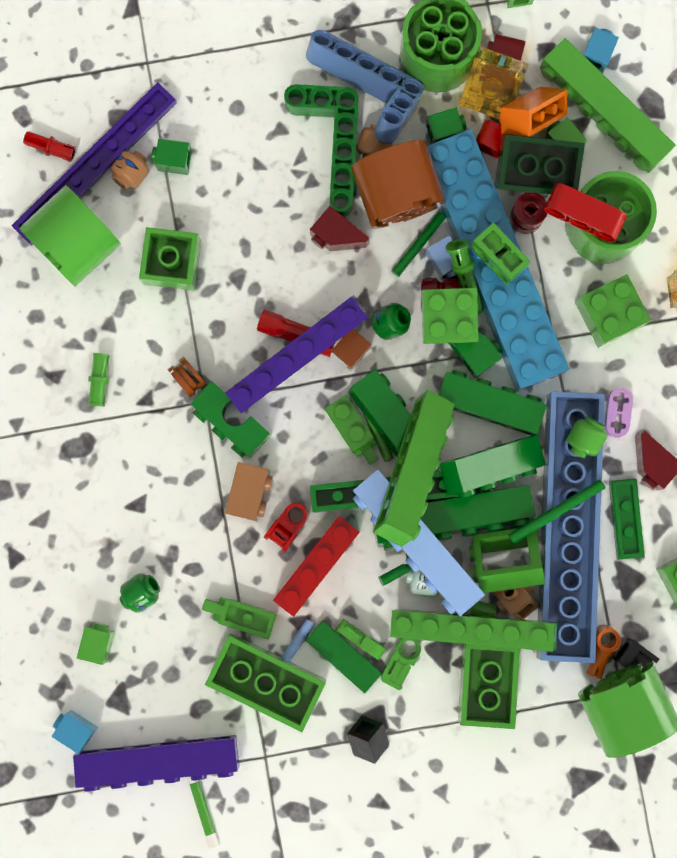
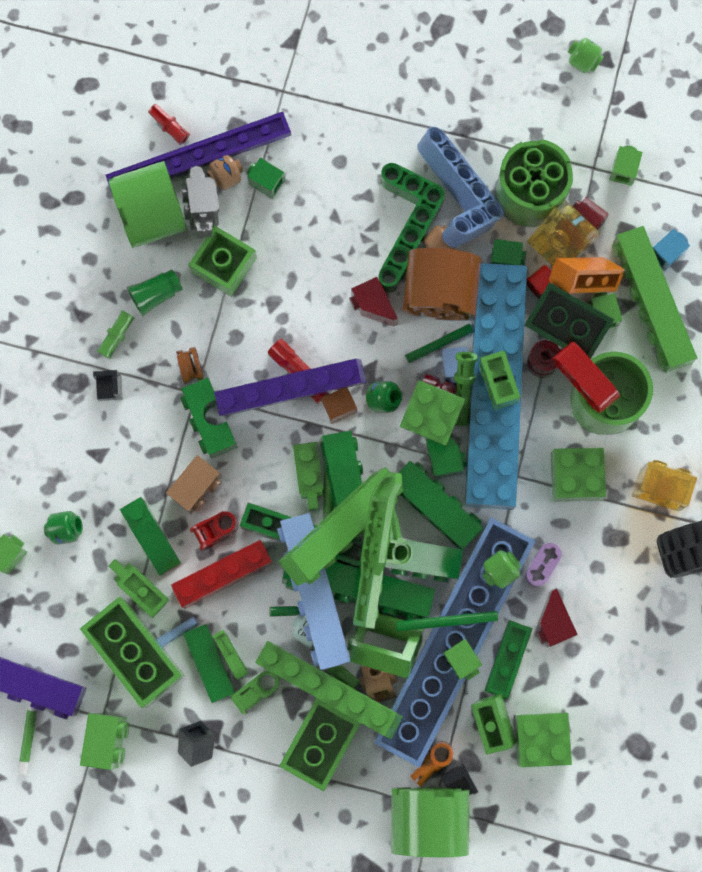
camera: 25 degrees right, 5 degrees down
none -> bright green brick [80,713,129,770]
none -> black panel [93,370,123,401]
none -> green slope [119,497,181,576]
none -> green plant [127,269,183,317]
none -> hinge [181,166,219,238]
none -> bright green piece [353,472,412,628]
none -> bright green brick [443,639,482,681]
none -> bright green brick [471,694,517,755]

